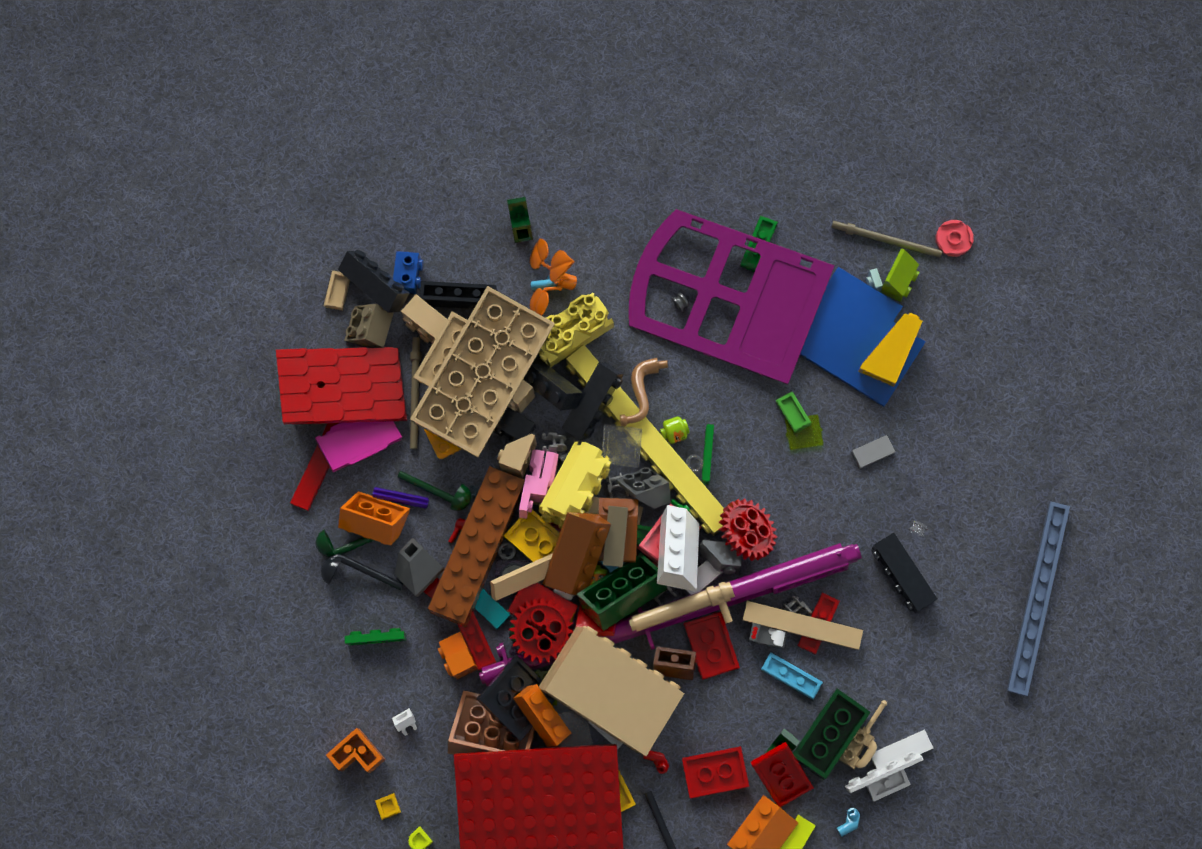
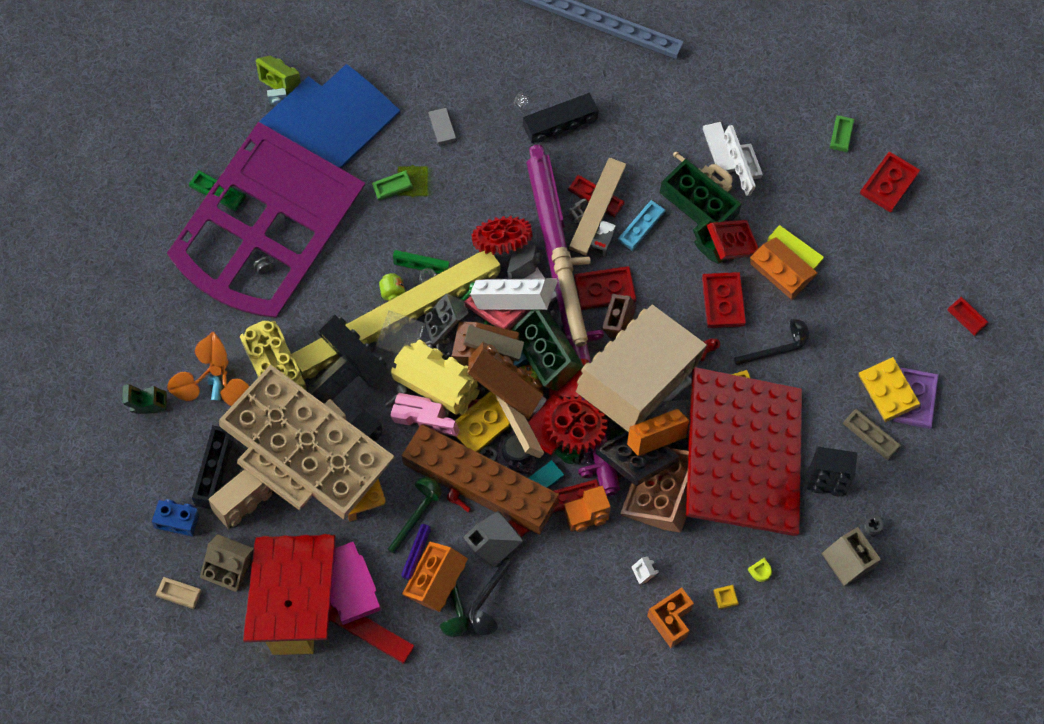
camera: 90 degrees left, 10 degrees down
black brick [338,250,409,313] -> none
green plate [345,628,407,646] -> none
dark tan bar [410,337,422,449] -> none
tan slope [497,434,537,479] -> none
light grey piece [542,432,567,453] -> none
medium nougat animal [620,358,668,427] -> none
dark tan bar [831,221,942,258] -> none
medium azure arm [837,808,860,837] -> none
yellow slope [858,313,923,387] -> none
coral tile [936,220,974,257] -> none

